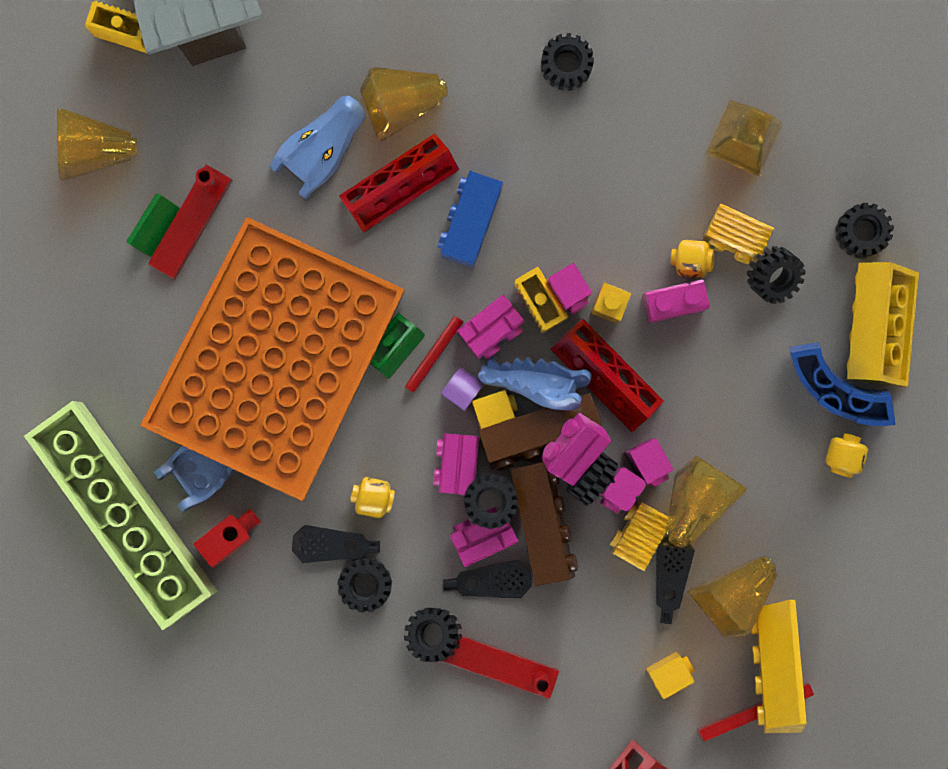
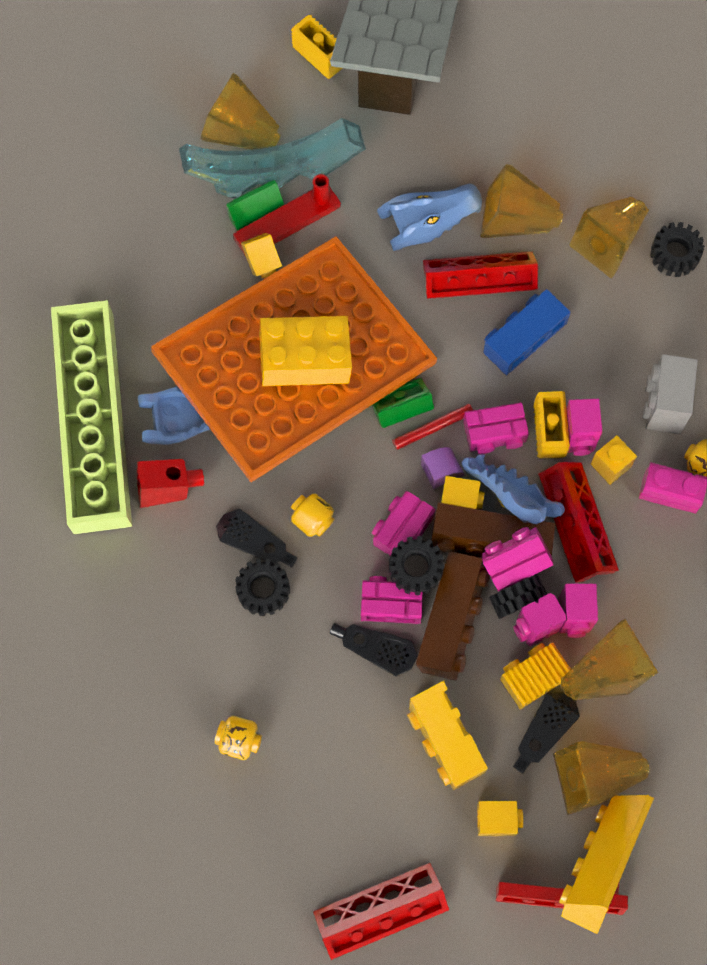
camera: 30 degrees right, 15 degrees down
black tyre [404,608,462,662] -> none
red piece [443,635,559,699] -> none
none -> clear light blue arch [179,118,366,199]
none -> yellow head [214,716,262,760]
none -> yellow brick [241,233,282,278]
none -> yellow brick [259,316,352,386]
none -> yellow wedge [407,681,488,790]
none -> clear yellow slope [569,196,649,279]
none -> light grey brick [642,354,698,434]

